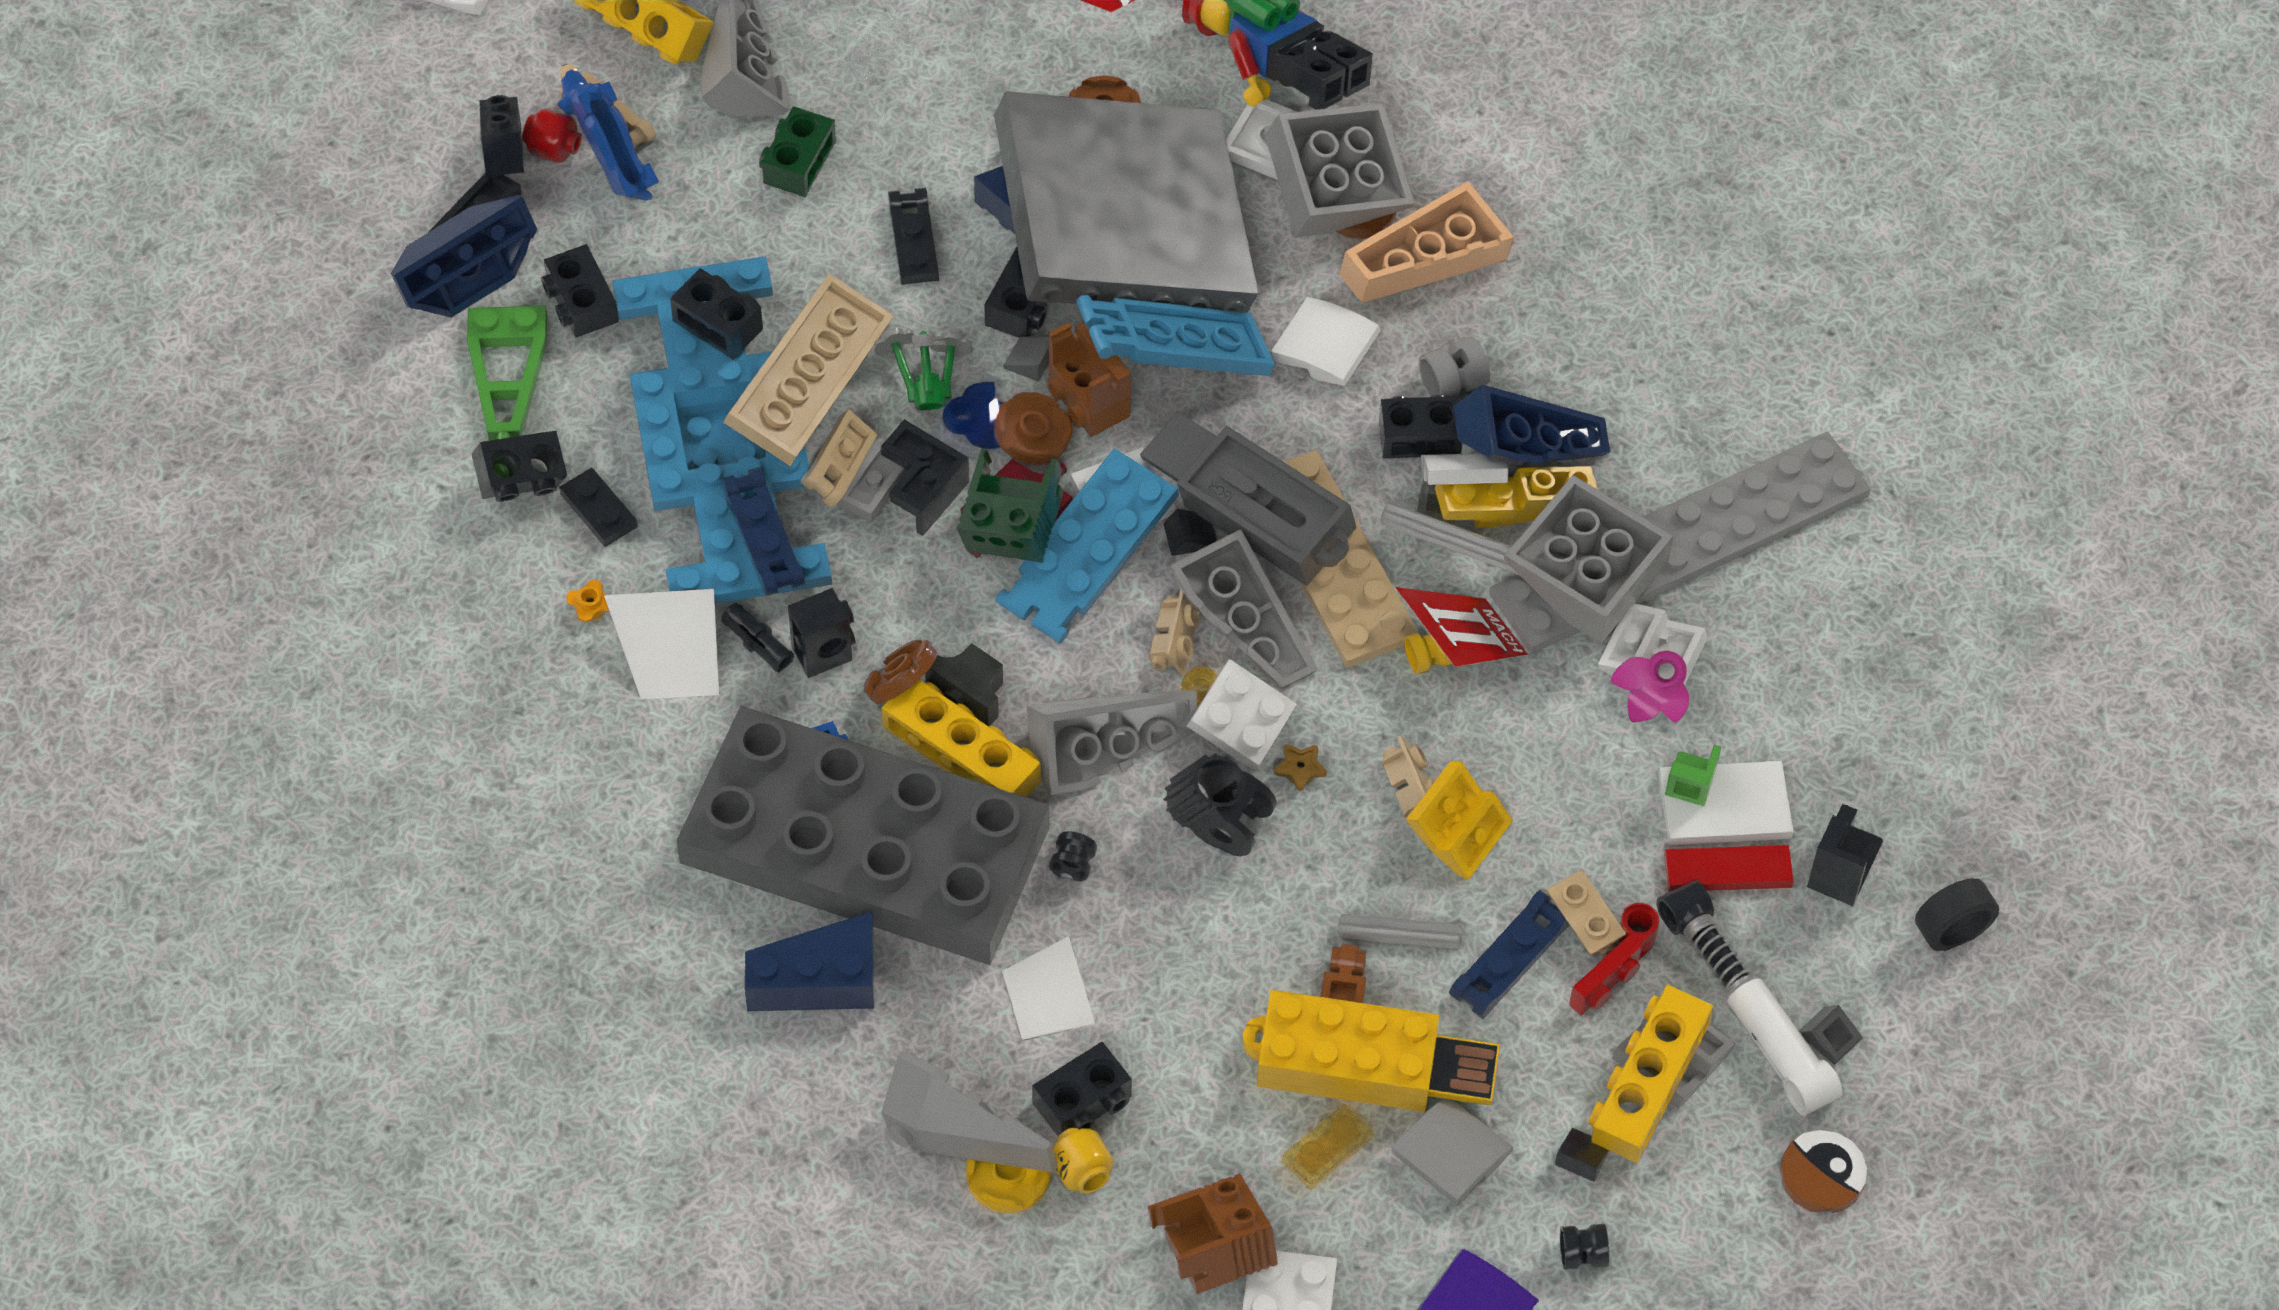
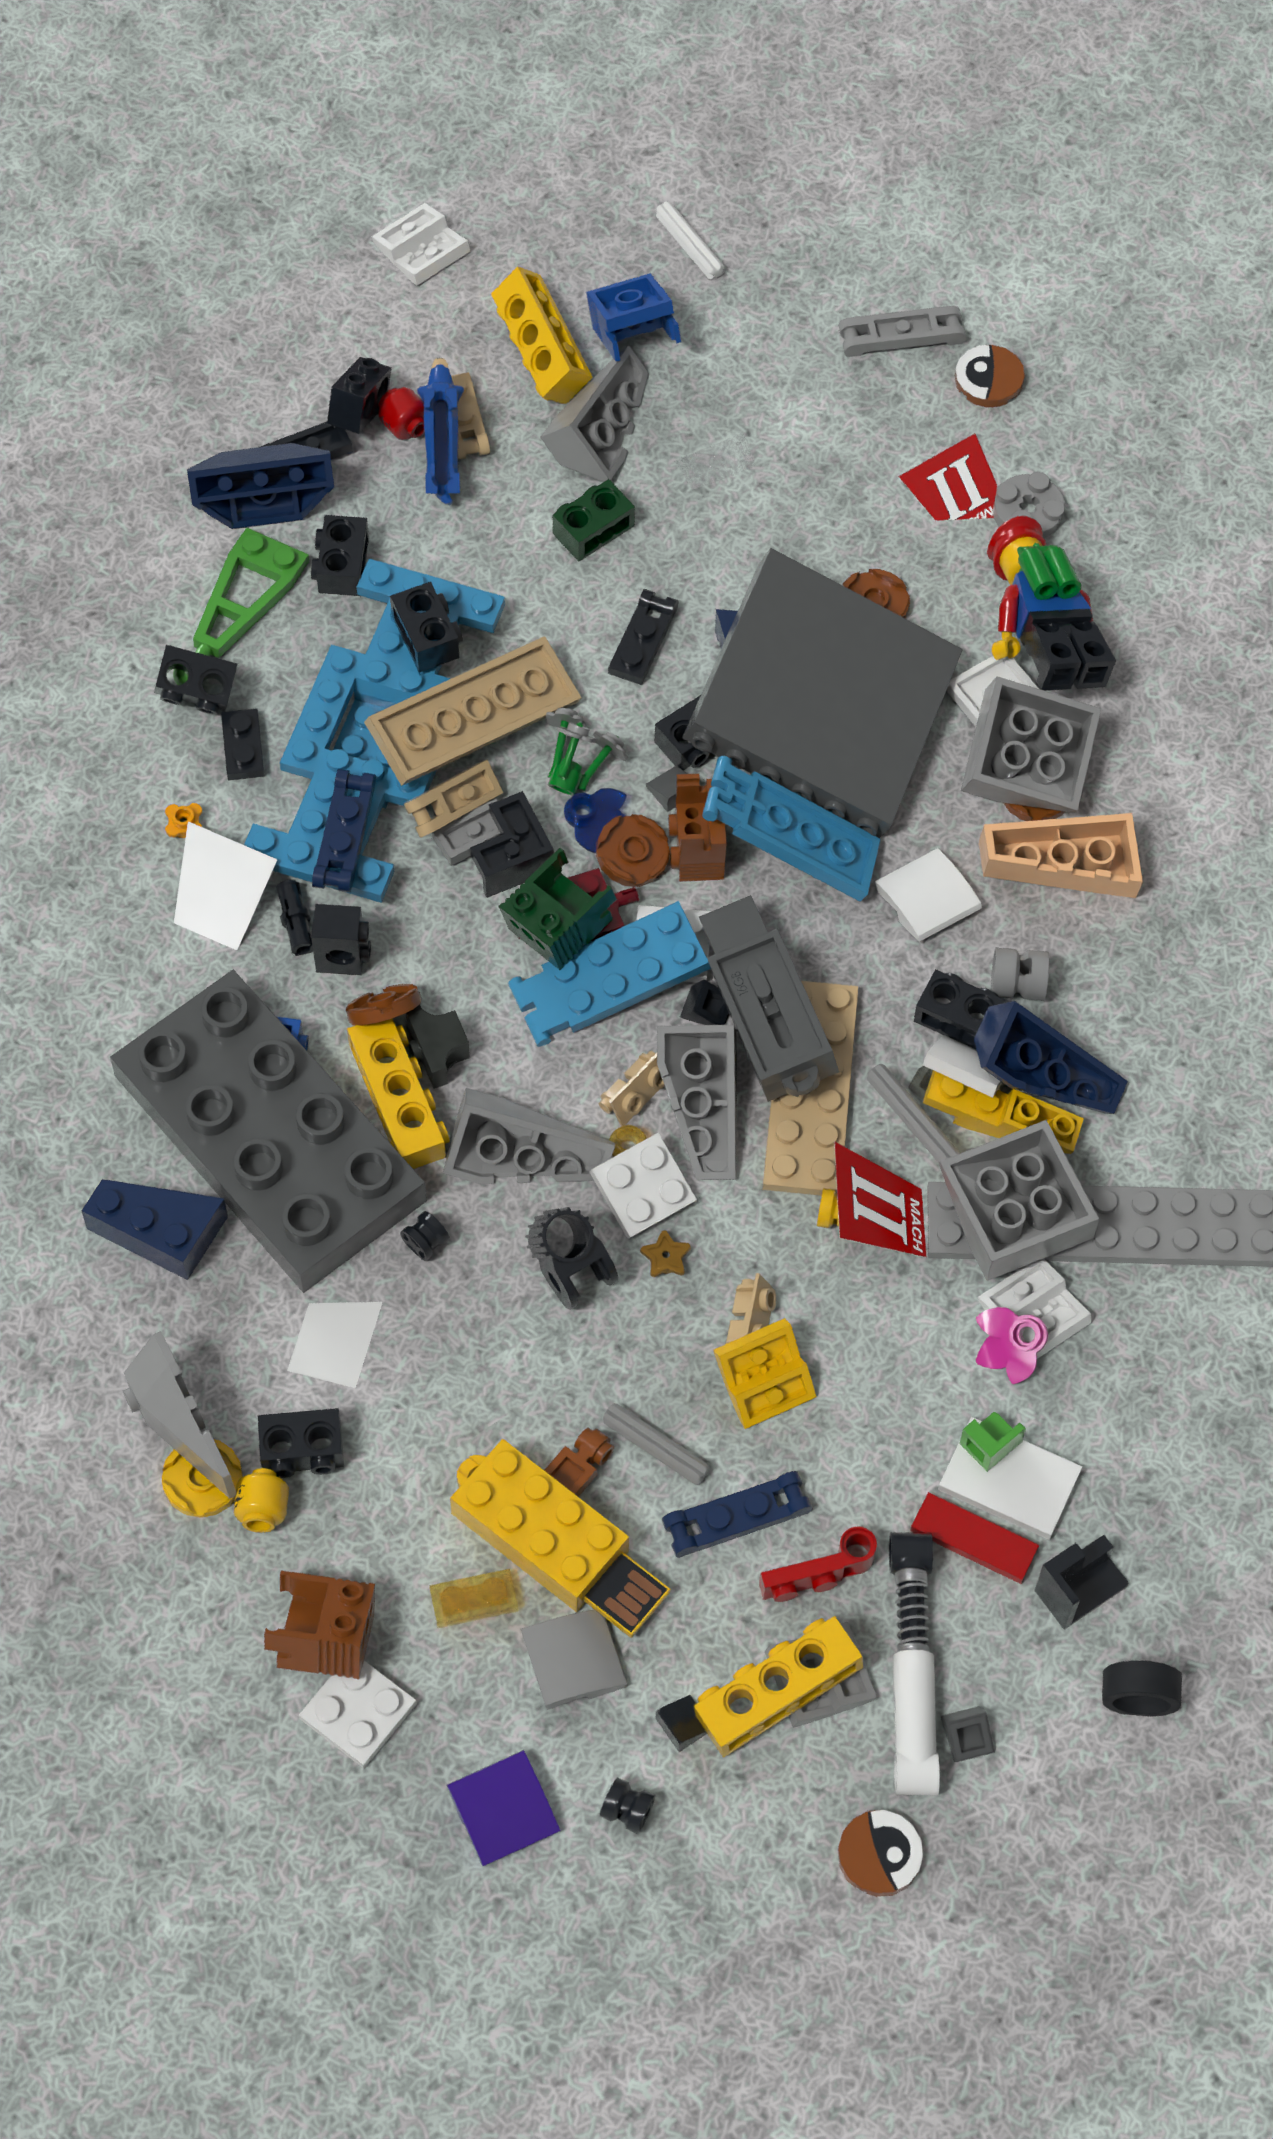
camera: 30 degrees right, 5 degrees up
tan hinge [1546,869,1627,958] -> none

